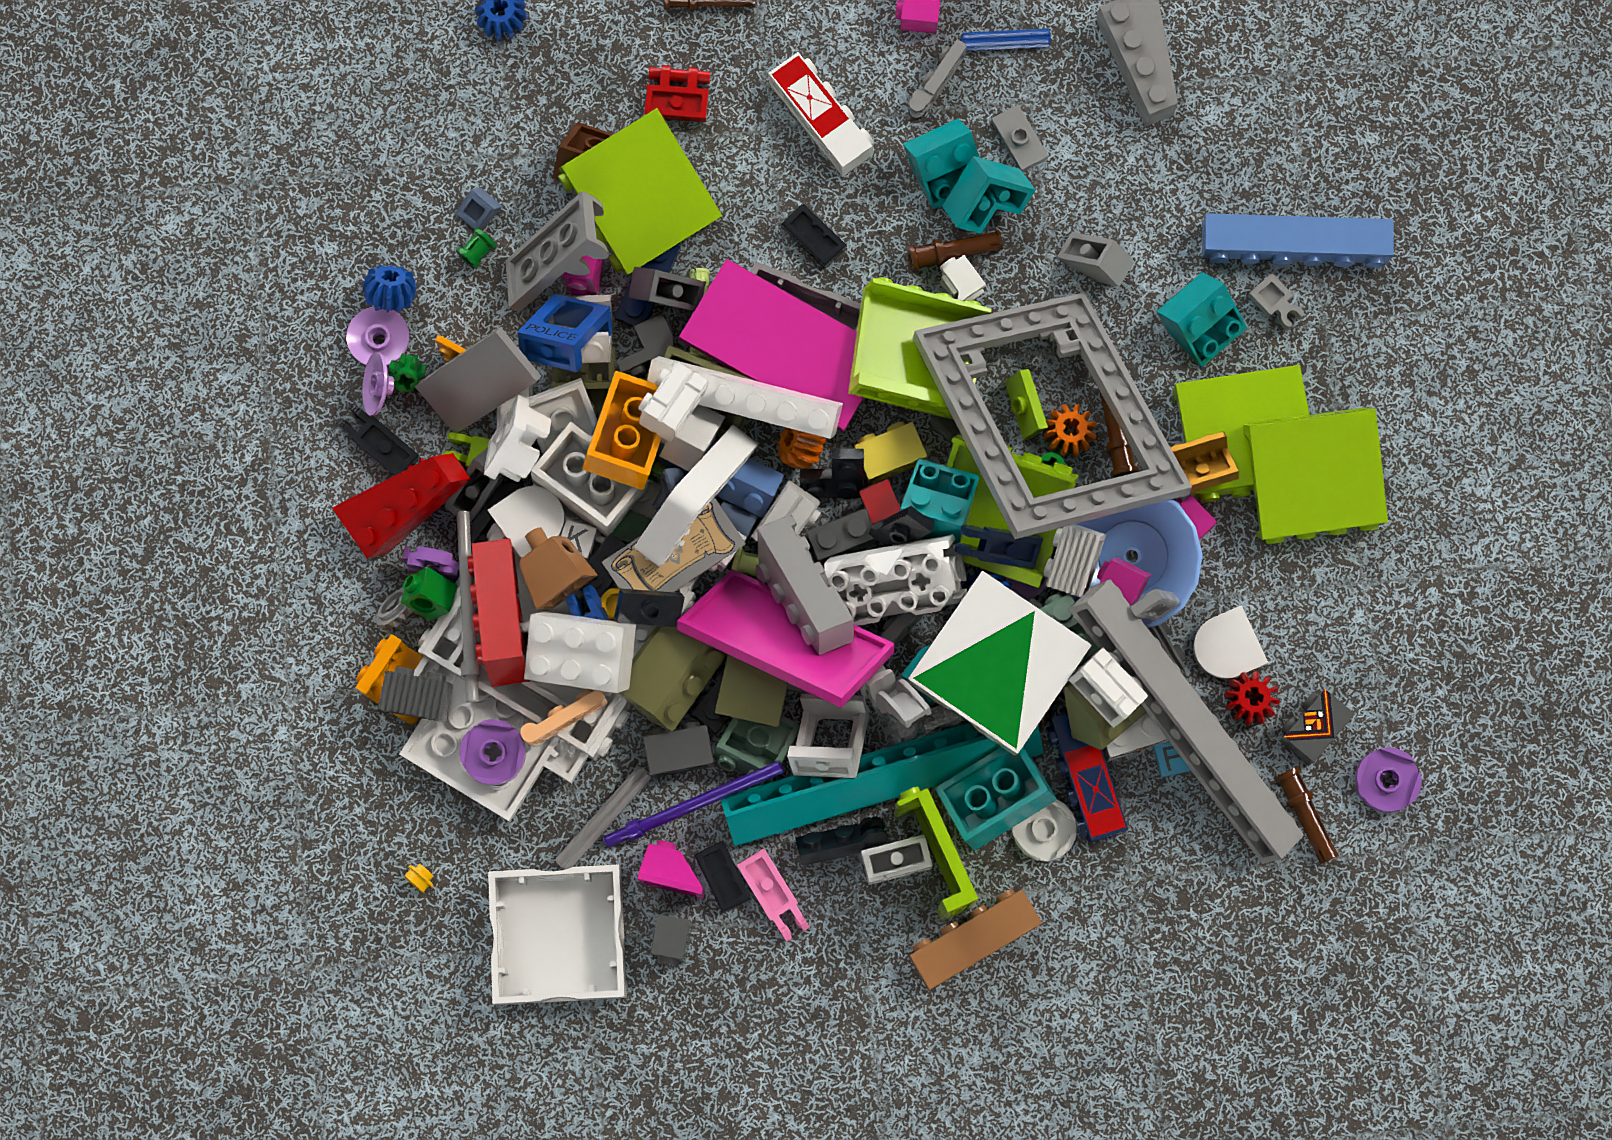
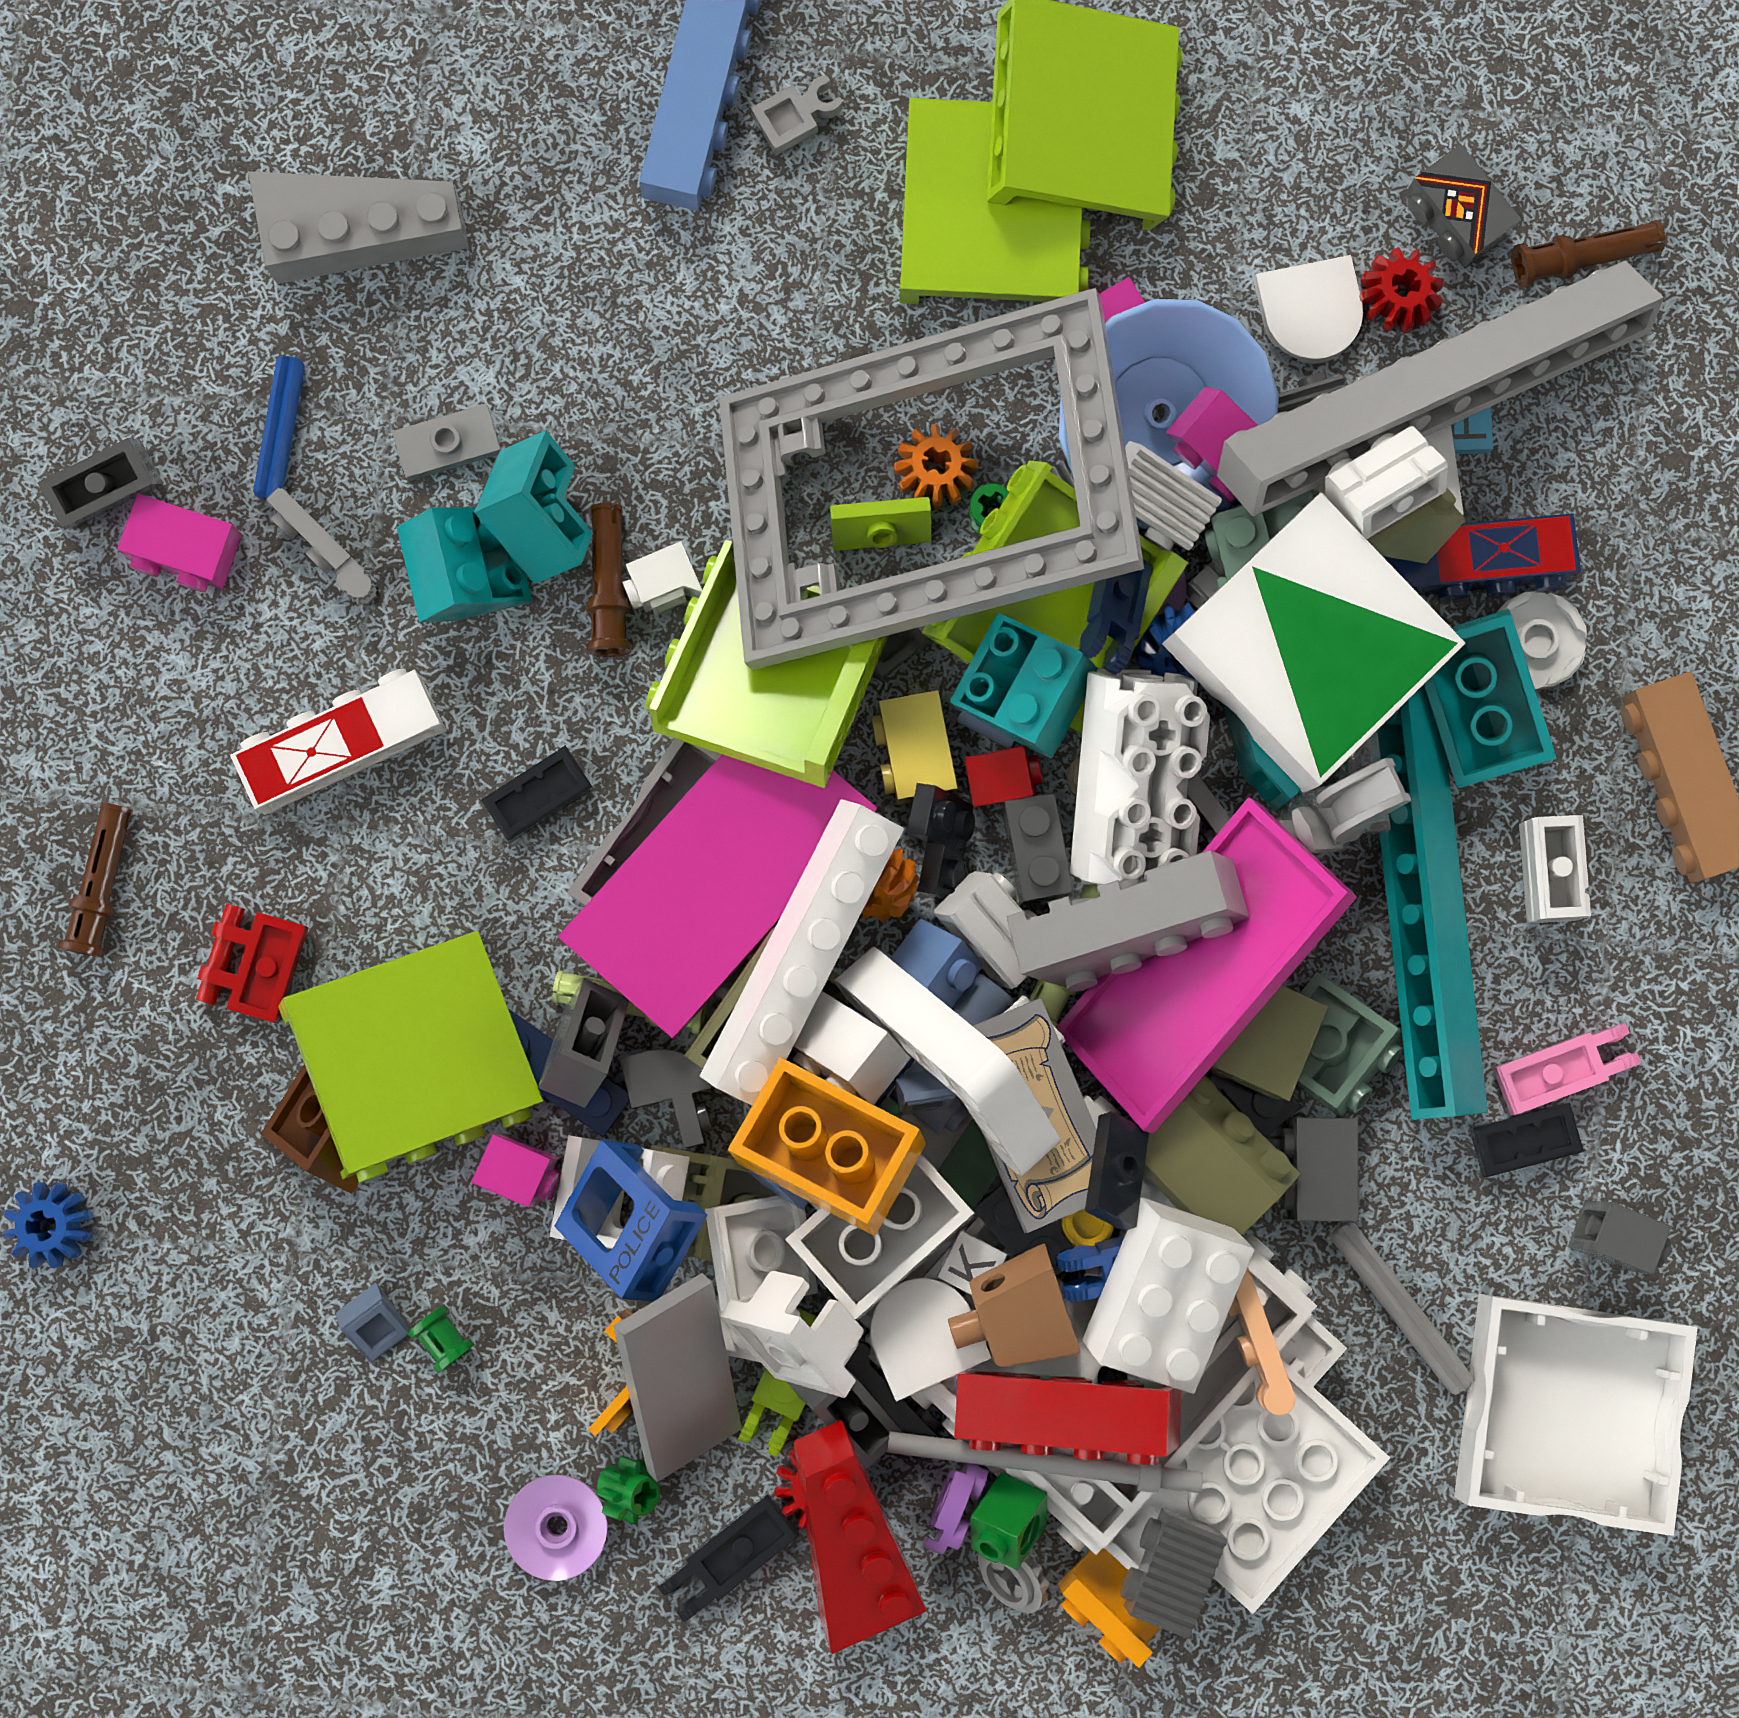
camera: 85 degrees left, 5 degrees up
lavender dish [362,352,394,416] -> none
blue gear [363,263,417,313] -> none
yellow plate [404,864,434,893] -> none
medium lavender plate [460,719,526,785] -> none
light grey hinge [505,191,608,312] -> none
dark purple bar [604,761,784,848] -> none
dark pink slope [637,840,705,899] -> none
white brick [638,362,709,442] -> none
white window [787,694,869,778] -> none
black hinge [795,816,889,866] -> none
black plate [869,506,935,547] -> none
lime panel [893,786,979,922] -> none
light grey slope [1056,232,1134,287] -> none
reddish brown pin [1098,388,1139,478] -> none
light grey plate [1130,589,1180,621] -> none
teal slope [1156,272,1247,367] -> none
pearl gold bracket [1170,432,1239,493] -> none
medium lavender plate [1355,747,1422,813] -> none

